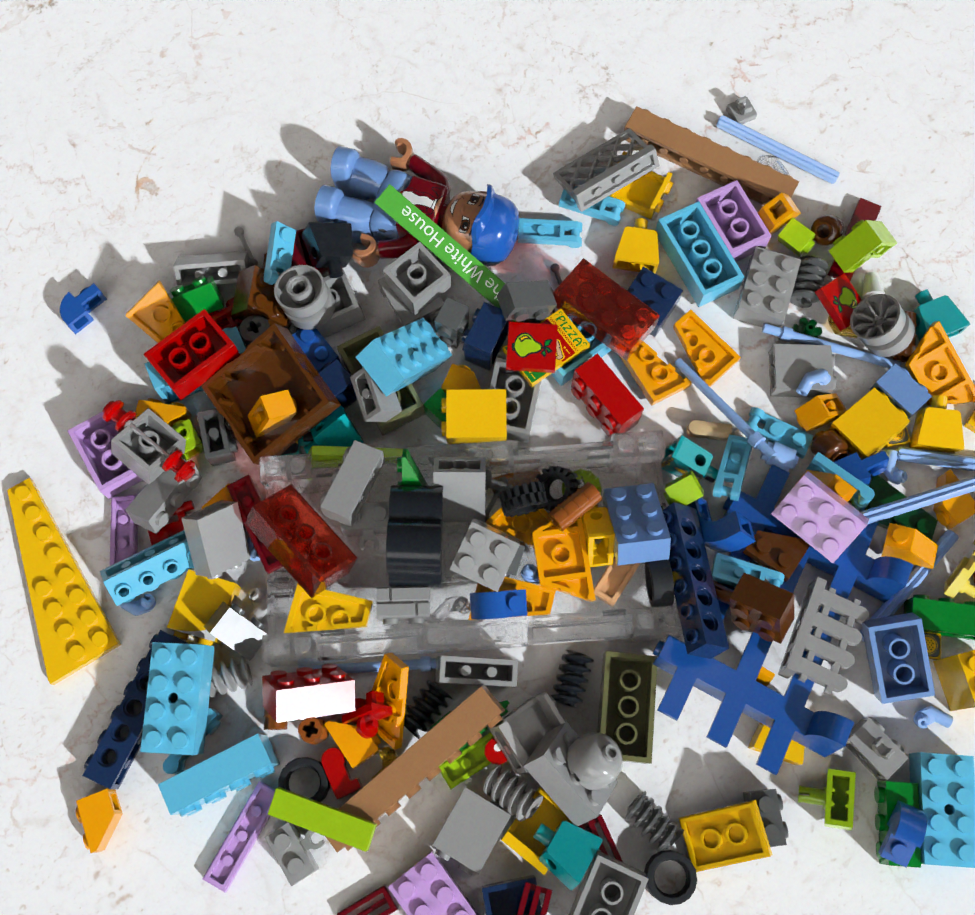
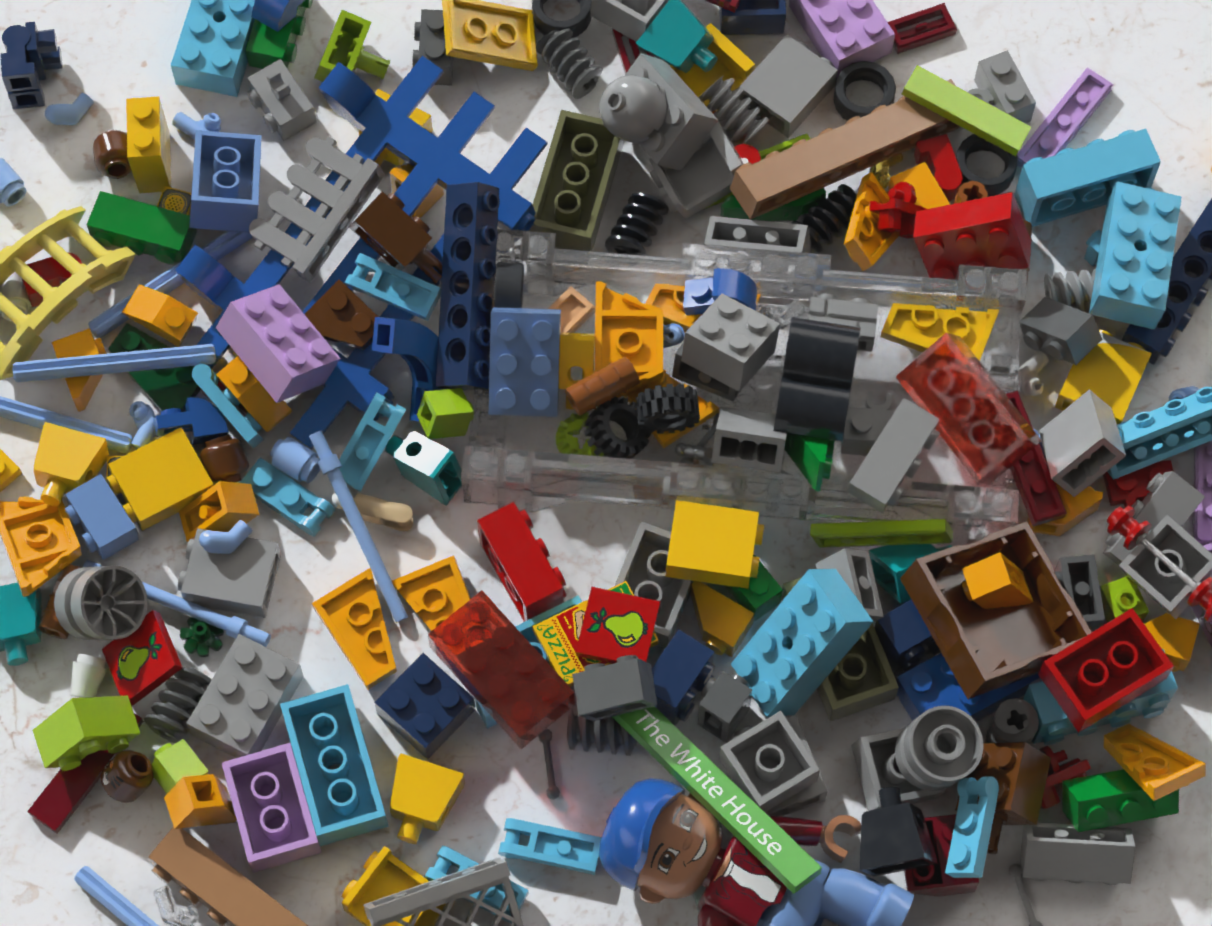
camera: 170 degrees left, 5 degrees down
none -> black tyre [833,61,896,121]

